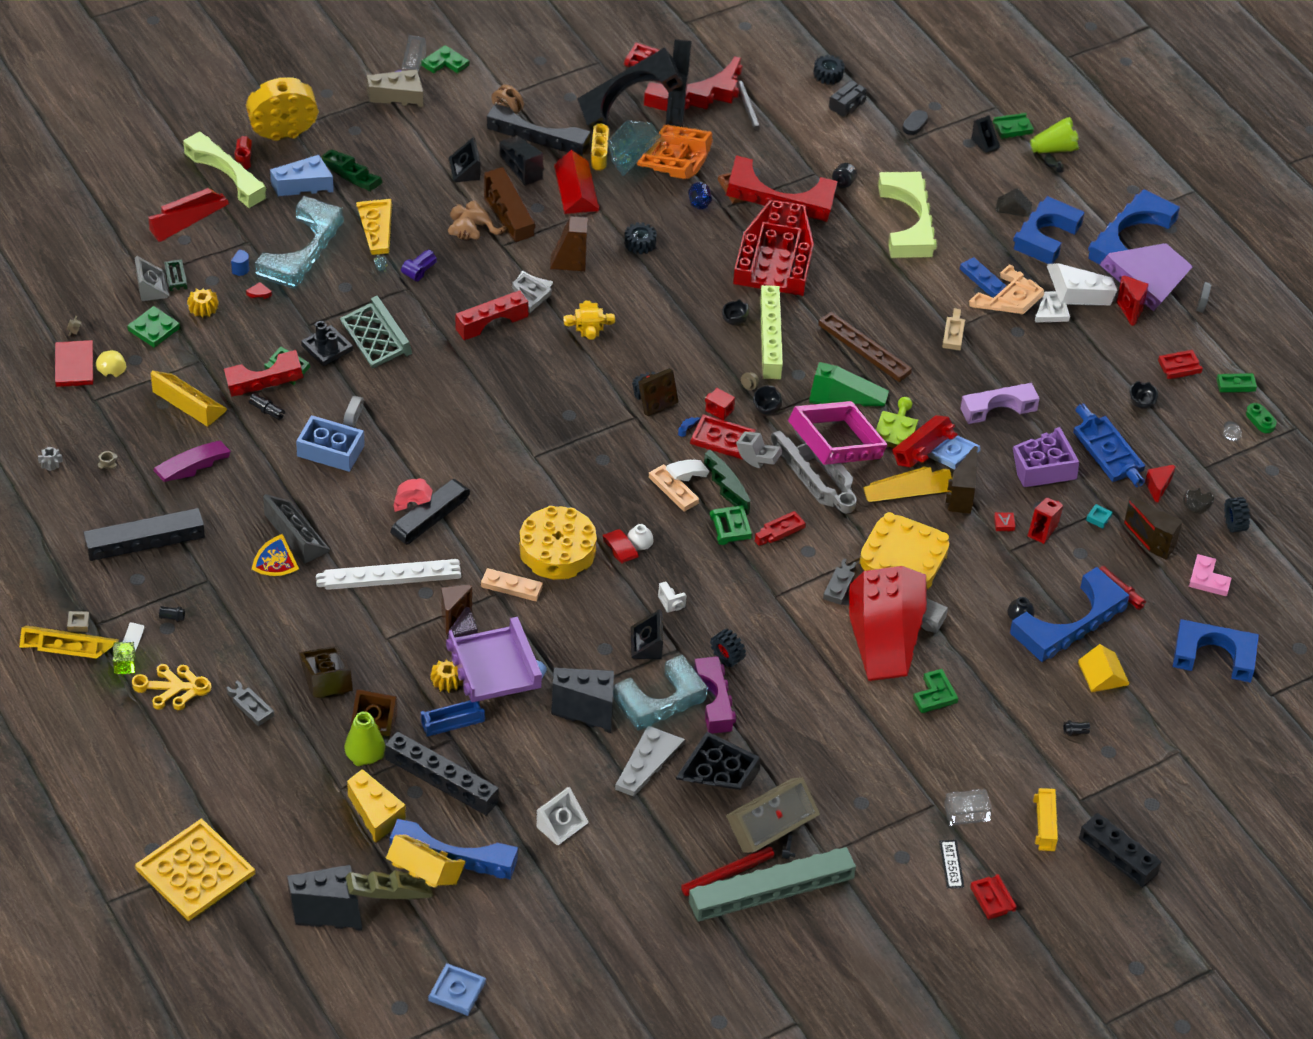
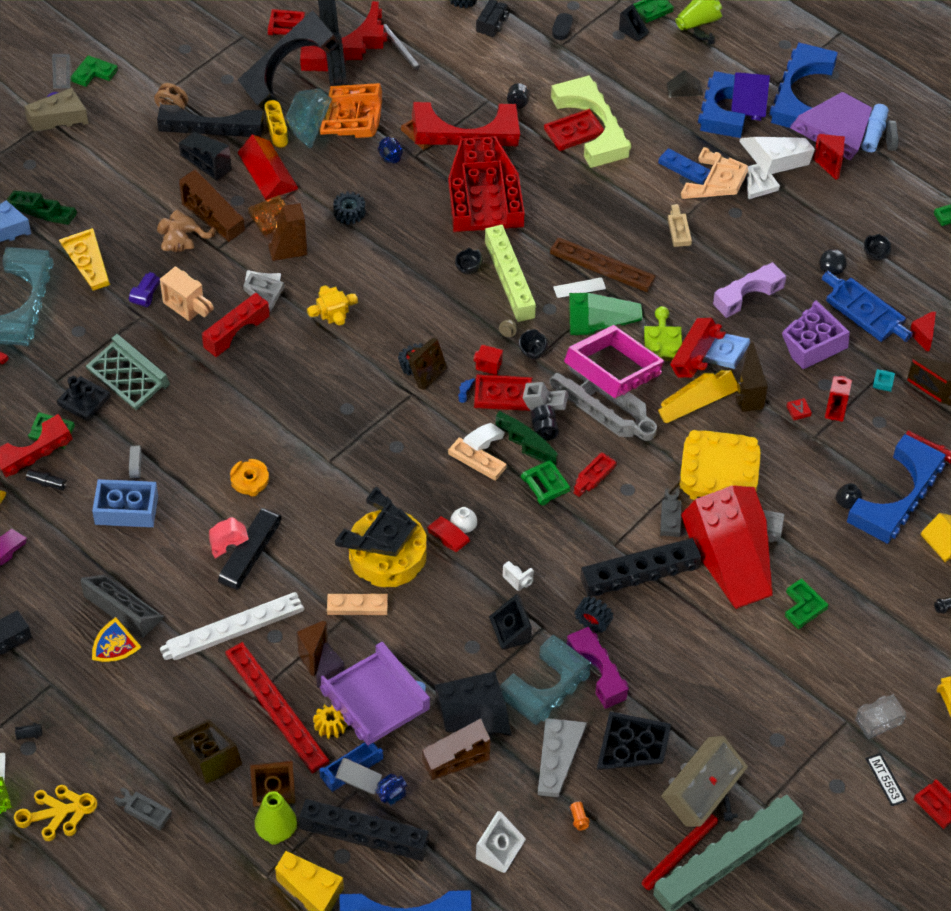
camera: 15 degrees left, 5 degrees up
clear light blue plate [373,254,388,272] -> none
black slope [449,137,480,183] -> none
red plate [1158,350,1203,379] -> none
none -> light nougat brick [160,266,214,321]
none -> red tile [225,642,330,774]
none -> light orange plate [230,459,269,496]
none -> clear orange plate [248,195,286,236]
none -> black wing [335,486,417,557]
none -> light grey tile [335,758,382,795]
none -> clear blue head [375,773,408,805]
none -> wedge [422,719,490,780]
none -> black wheel [531,405,559,441]
none -> red tile [544,108,605,151]
none -> white sticker [553,278,606,298]
none -> orange pin [570,802,590,831]
none -> black brick [580,538,701,597]
none -> dark purple brick [731,72,770,121]
none -> black hair [819,249,847,275]
none -> light blue piece [861,104,889,153]

